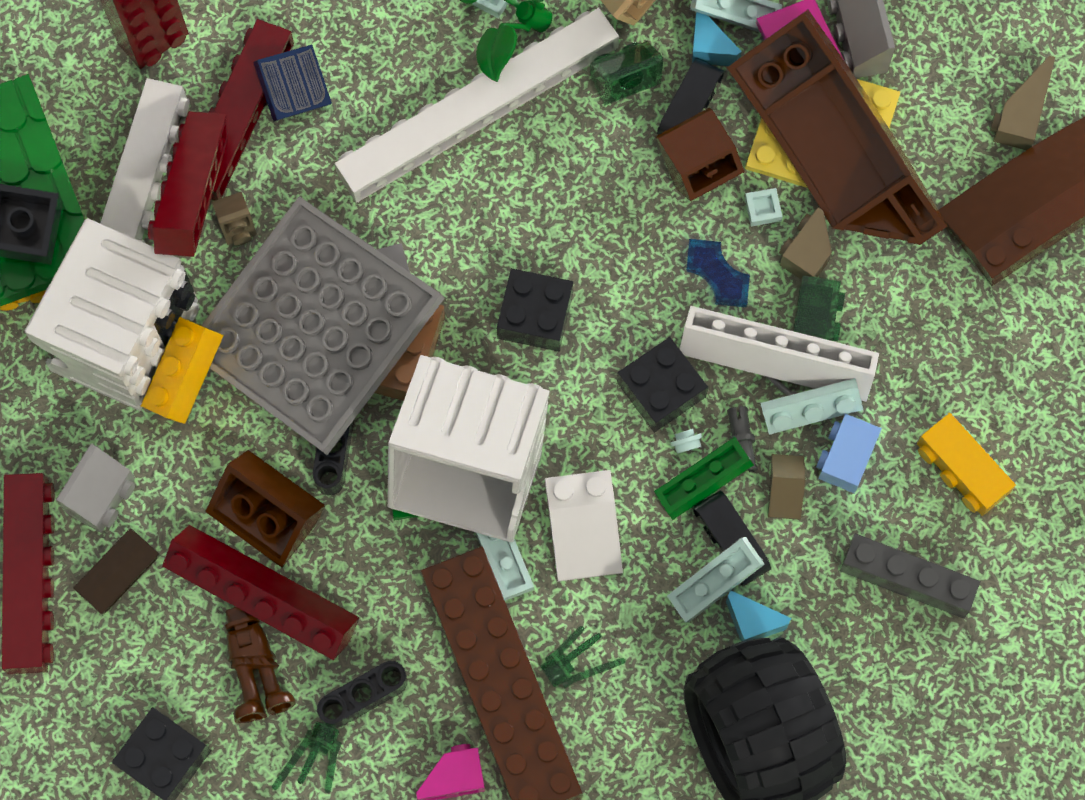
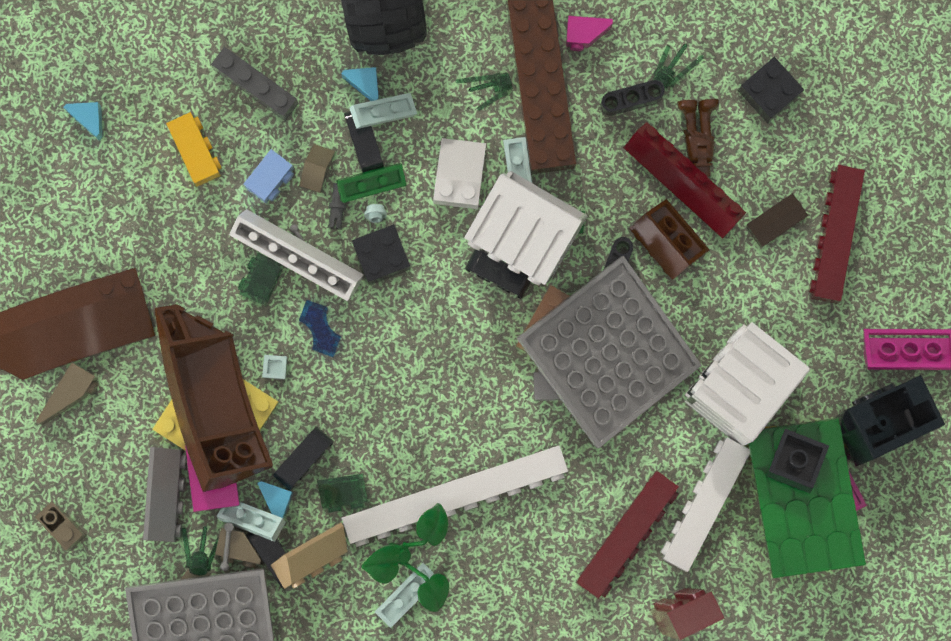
camera: 170 degrees left, 10 degrees up
light grey slope [56,444,135,533] -> none
yellow brick [141,317,224,424] -> none
dark red brick [148,111,228,257] -> none
dark tan slope [212,192,257,246] -> none
tile [253,45,332,122] -> none
black brick [497,268,574,352] -> none
reddish brown slope [655,107,745,201] -> none
light aqua plate [761,378,863,435] -> none
dark tan slope [779,207,832,286] -> none

